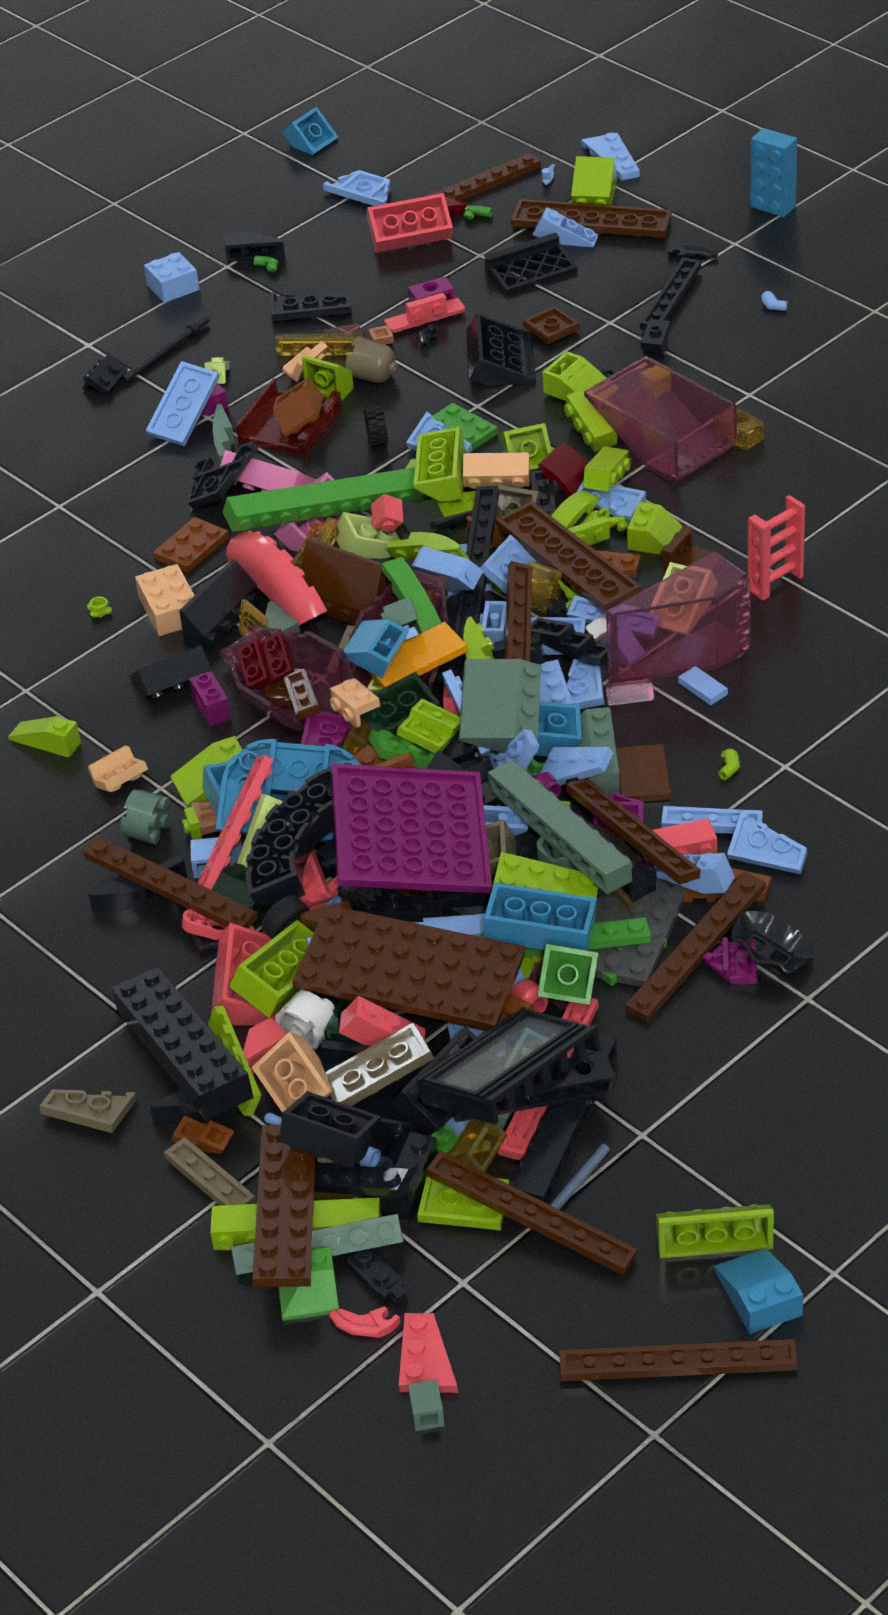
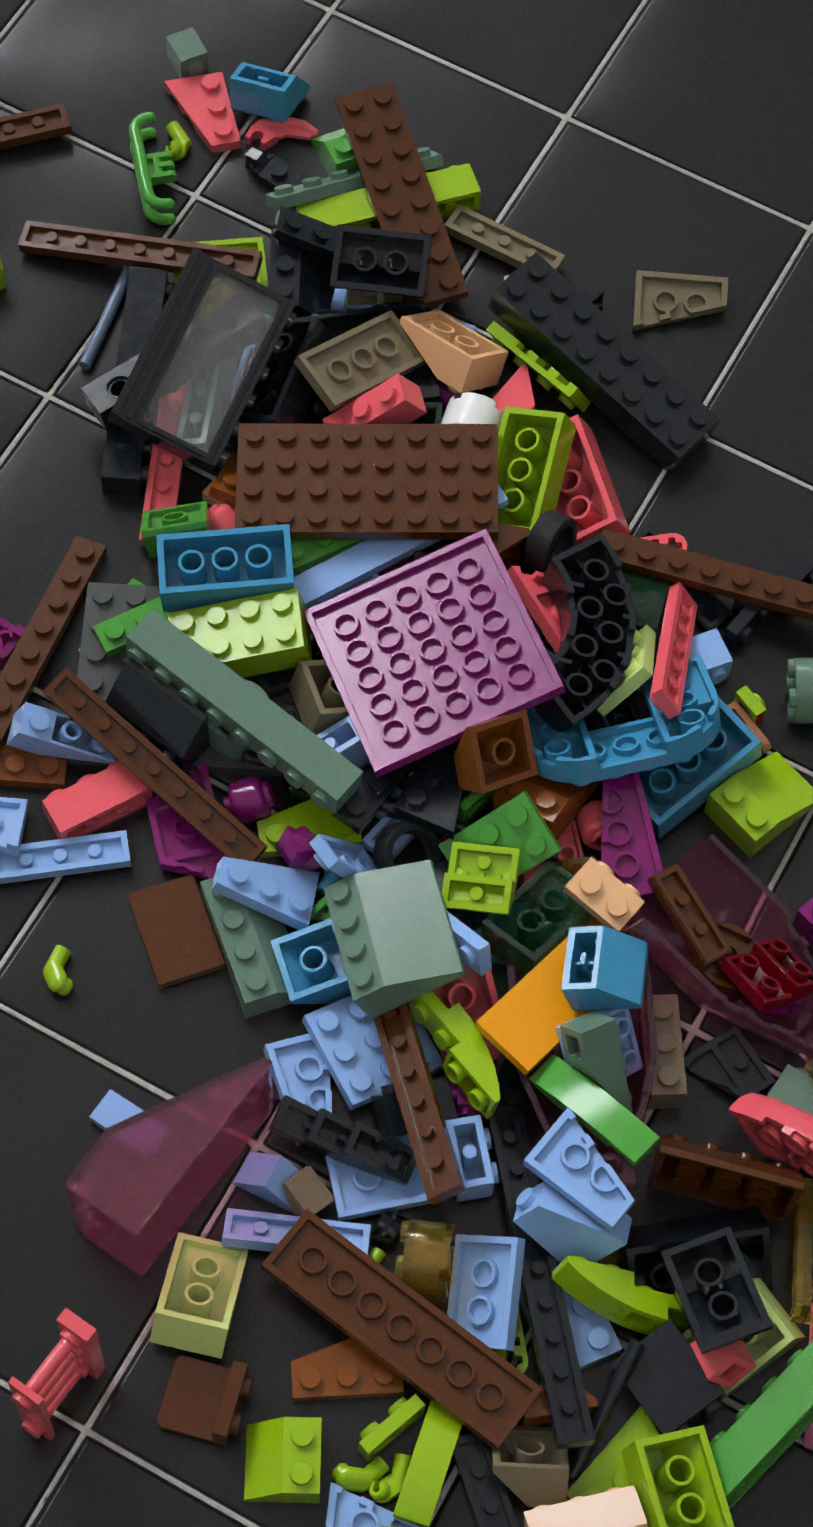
camera: 155 degrees right, 20 degrees up
none -> bright green piece [129,112,177,225]
none -> lime arm [165,121,191,161]
none -> dark azure slope [230,62,310,122]
none -> light blue wing [523,1106,635,1232]
none -> black slope [661,1226,773,1355]

